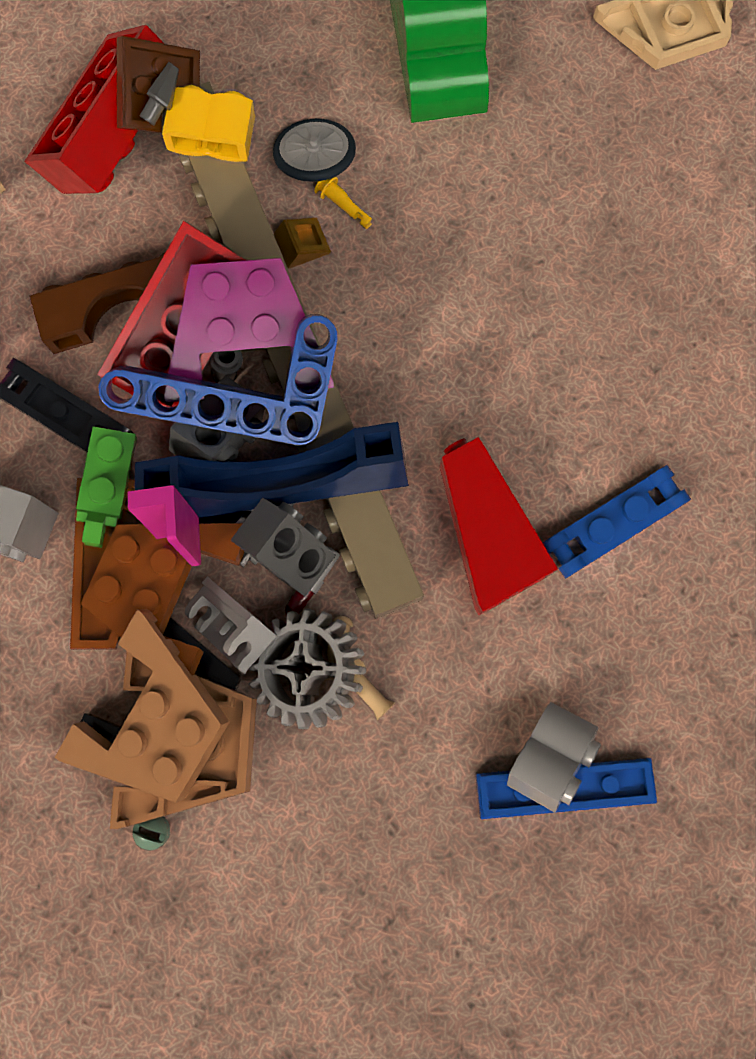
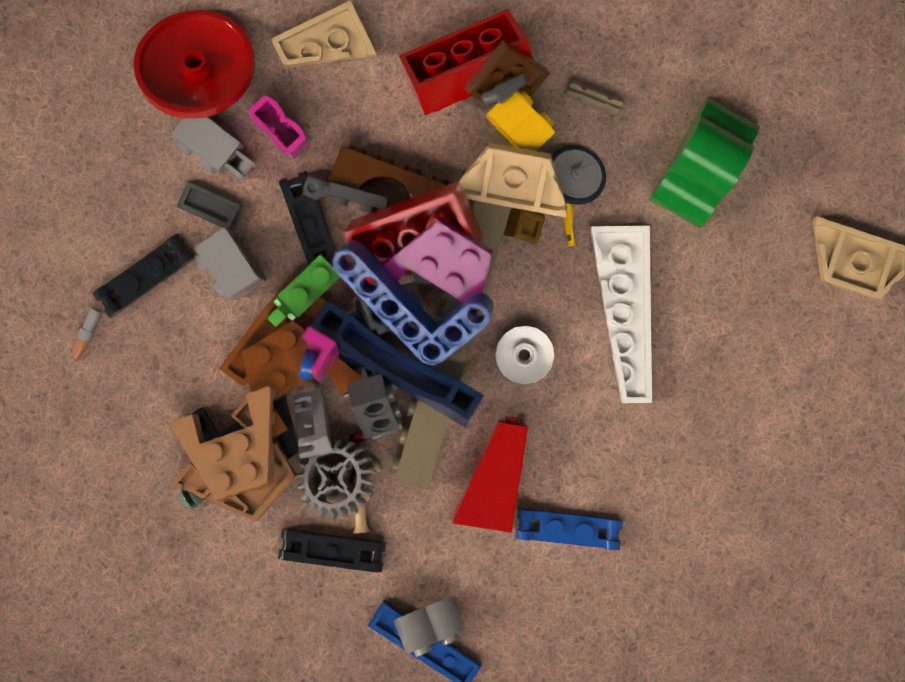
camera: 30 degrees right, 10 degrees up
none -> black plate [278,528,386,573]
none -> blue tile [299,349,318,381]
none -> dark grey hinge [302,177,388,213]
none -> tan wing [459,142,567,218]
none -> white dish [495,326,554,385]
none -> dark tan axle [566,81,624,115]
none -> white wing [590,226,652,403]

